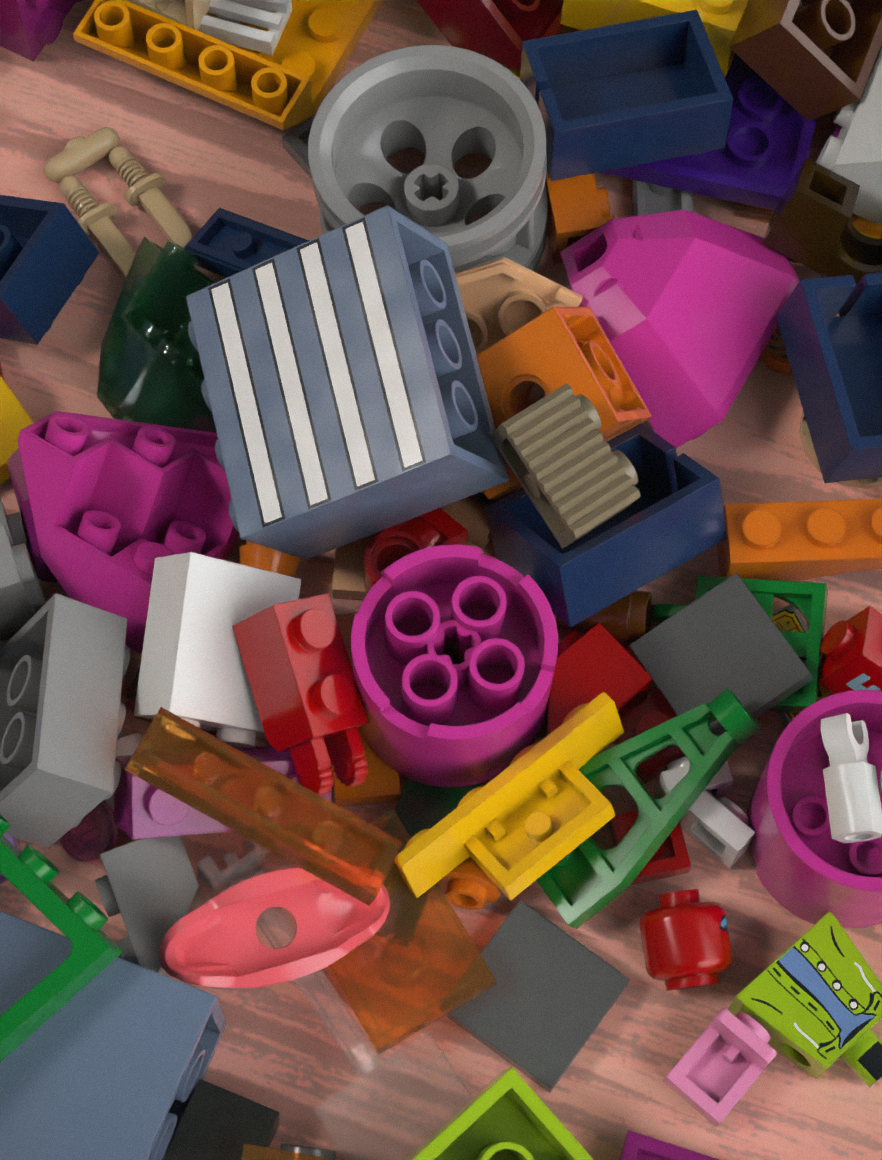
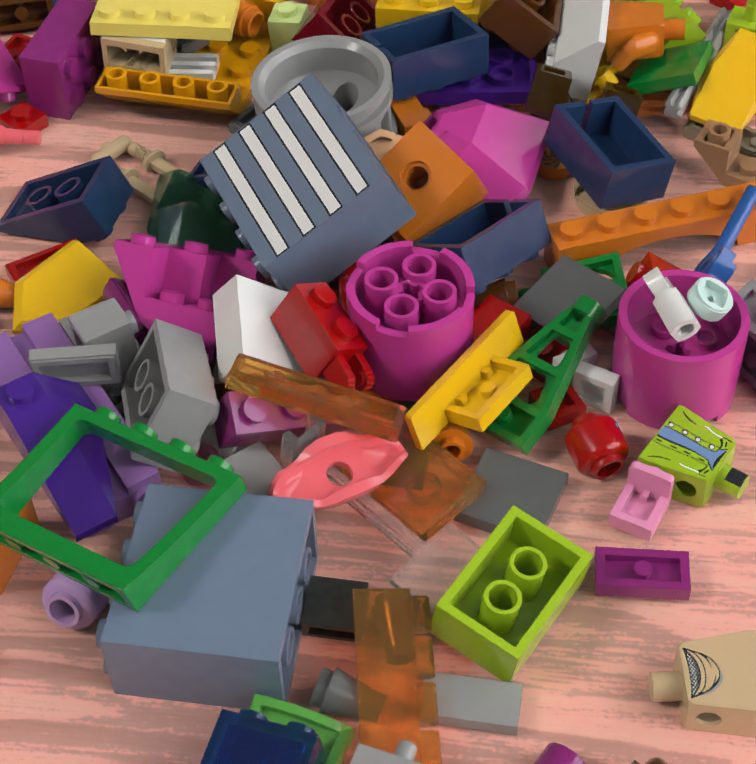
camera: 10 degrees left, 20 degrees down
dark tan brick [490,383,641,549] -> none

